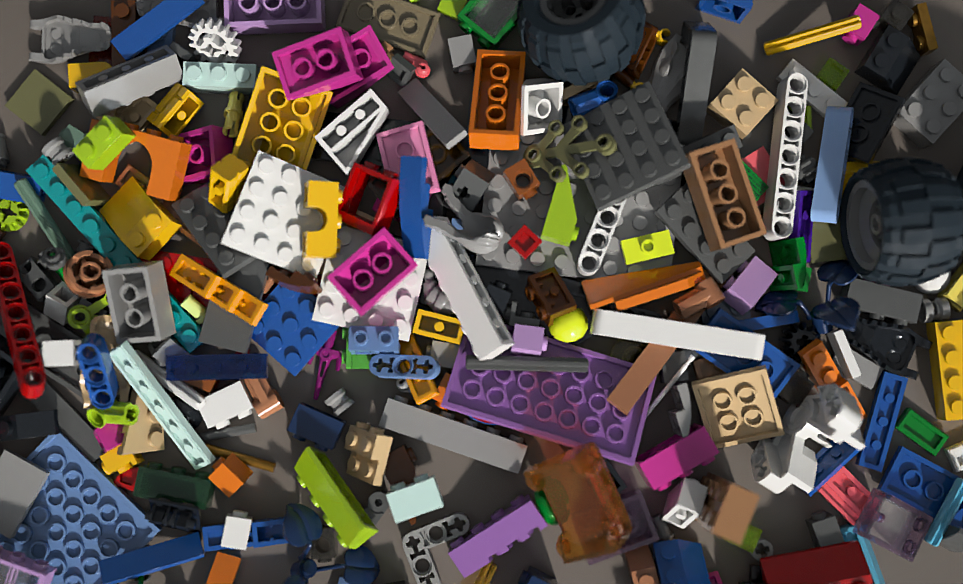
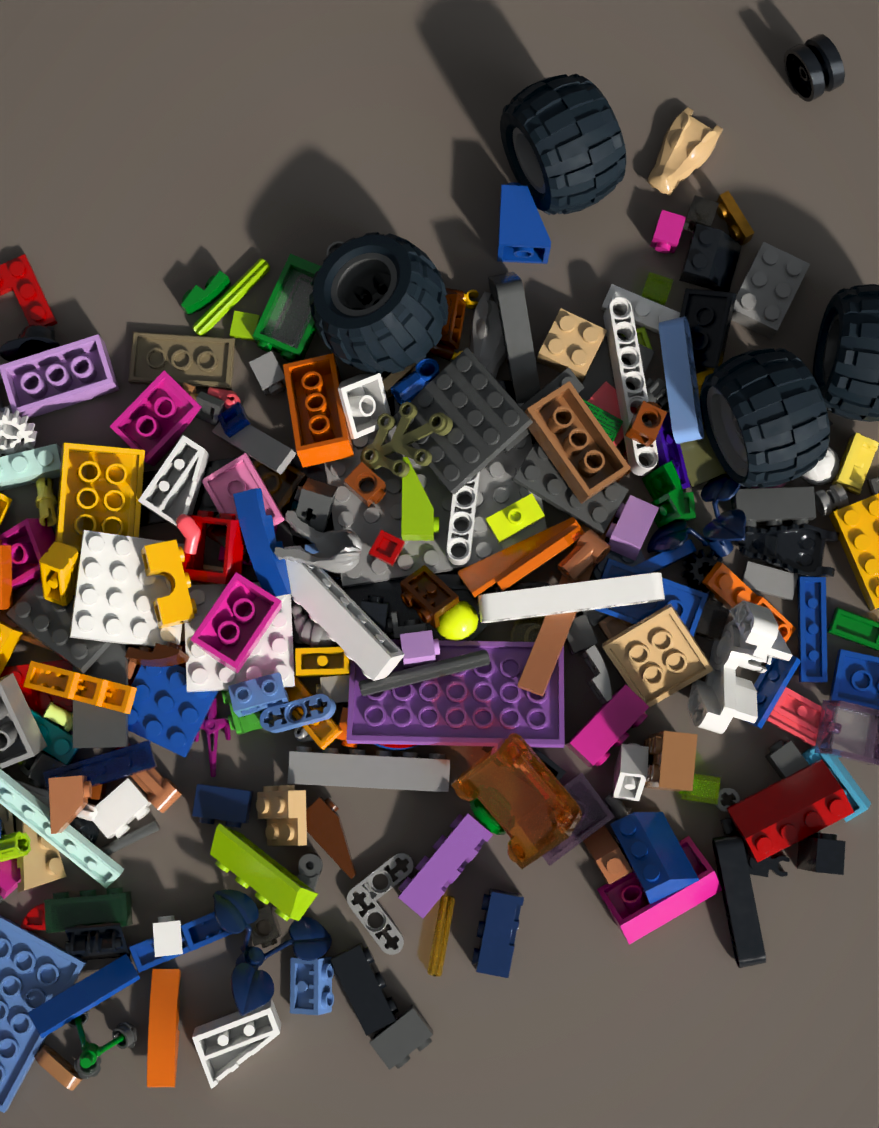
camera: 15 degrees left, 5 degrees down
yellow brick [100,444,145,475] -> none
pearl gold bar [205,443,276,472] -> none
orange brick [208,452,254,498] -> none
dark pink slope [272,26,364,101] -> none
light grey wheel [324,387,355,417] -> none
light aqua brick [386,473,444,523] -> none
white piece [646,354,695,418] -> none
yellow axle [763,15,862,56] -> none
white tile [827,330,861,379] -> none
none -> nougat slope [48,775,92,834]
none -> coral arm [176,514,201,554]
none -> clear blue tile [218,402,251,438]
none -> dark orange brick [625,401,667,447]

